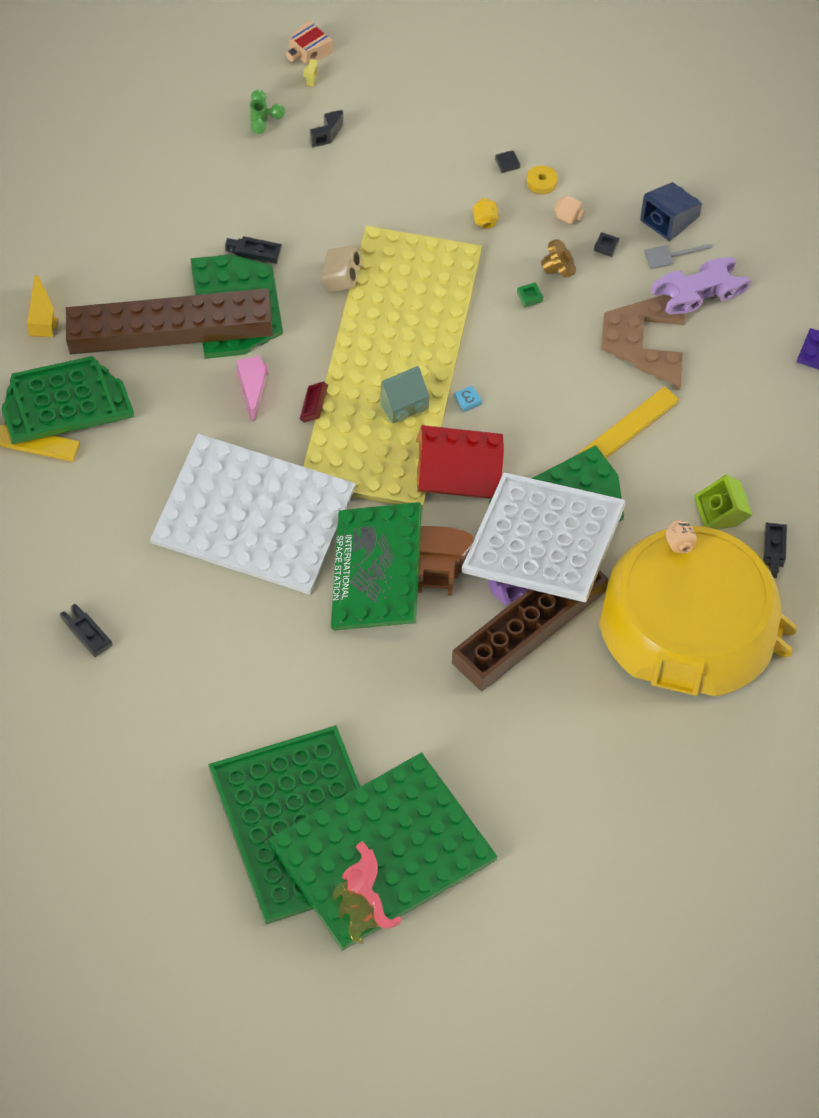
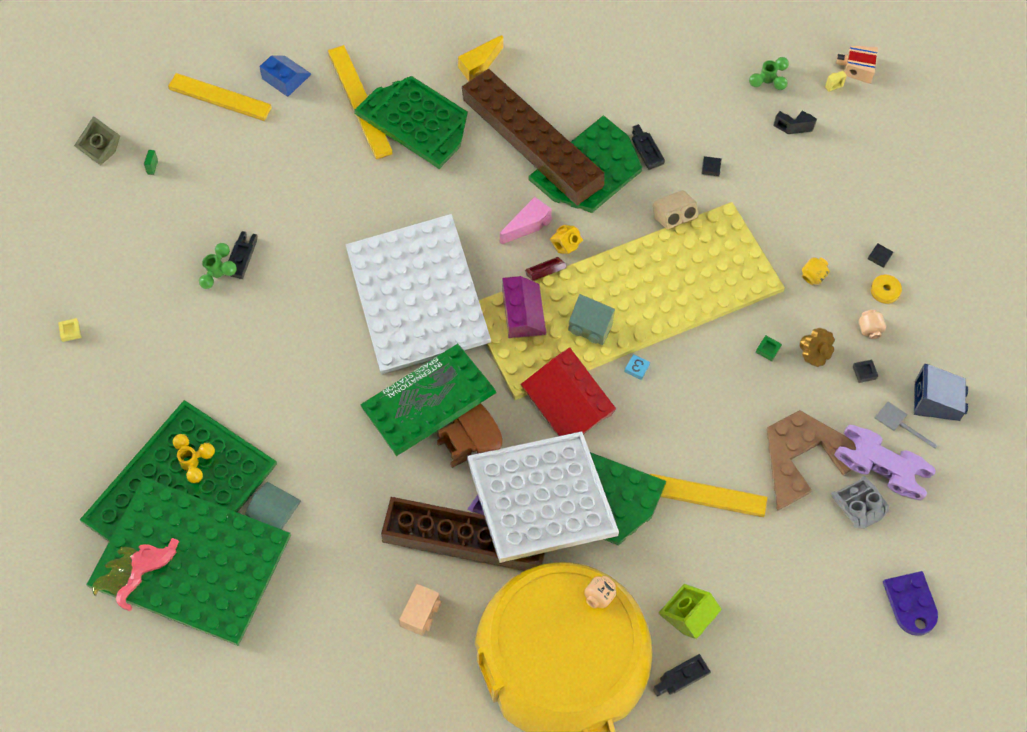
camera: 55 degrees right, 5 degrees up
none -> light yellow plate [58,318,82,342]
none -> yellow piece [173,434,215,483]
none -> bright green piece [199,243,237,289]
none -> sand green slope [245,482,301,529]
none -> light nougat brick [399,584,442,636]
none -> magenta slope [502,276,546,338]
none -> yellow brick [550,225,583,254]
none -> black tile [702,156,722,177]
none -> light grey slope [831,476,889,529]

